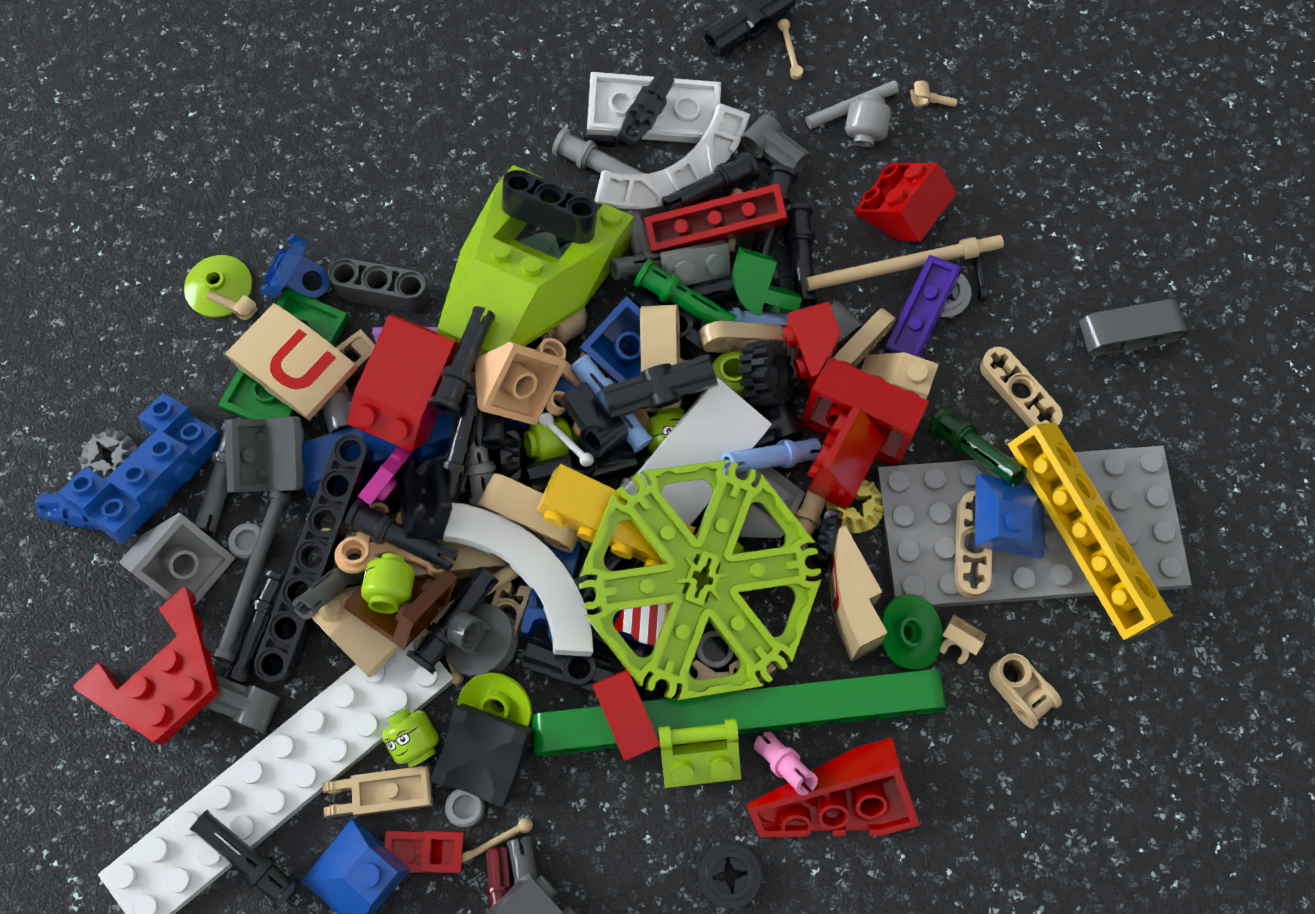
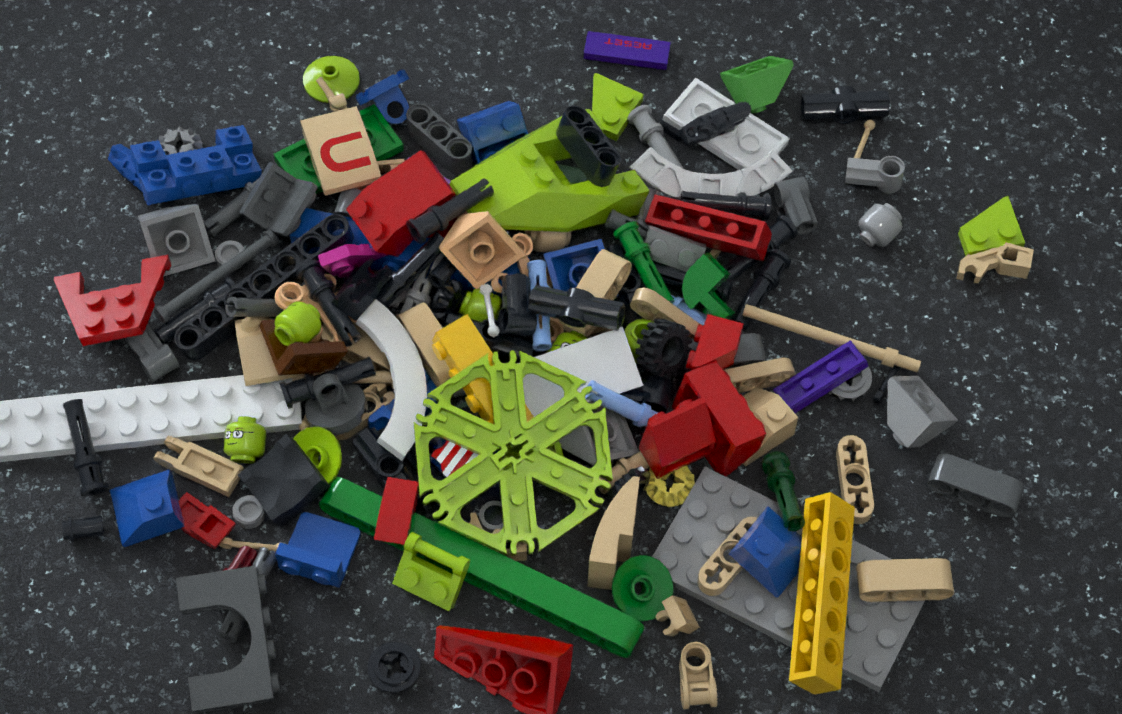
camera: 30 degrees right, 10 degrees down
bright pink pin [754,731,818,796] -> none
light grey bar [806,80,899,129] -> none
red slope [854,163,957,242] -> none
tan hand [910,80,957,107] -> none
none -> blue bracket [275,512,361,588]
none -> blue slope [457,101,528,165]
none -> dark purple tile [583,31,671,70]
none -> lime wing [592,73,644,141]
none -> bright green slope [720,56,794,113]
none -> light grey piece [845,156,905,194]
none -> tan beam [856,558,954,602]
none -> light grey slope [887,376,958,448]
none -> tan piece [956,242,1034,283]
none -> lime wing [958,196,1025,256]

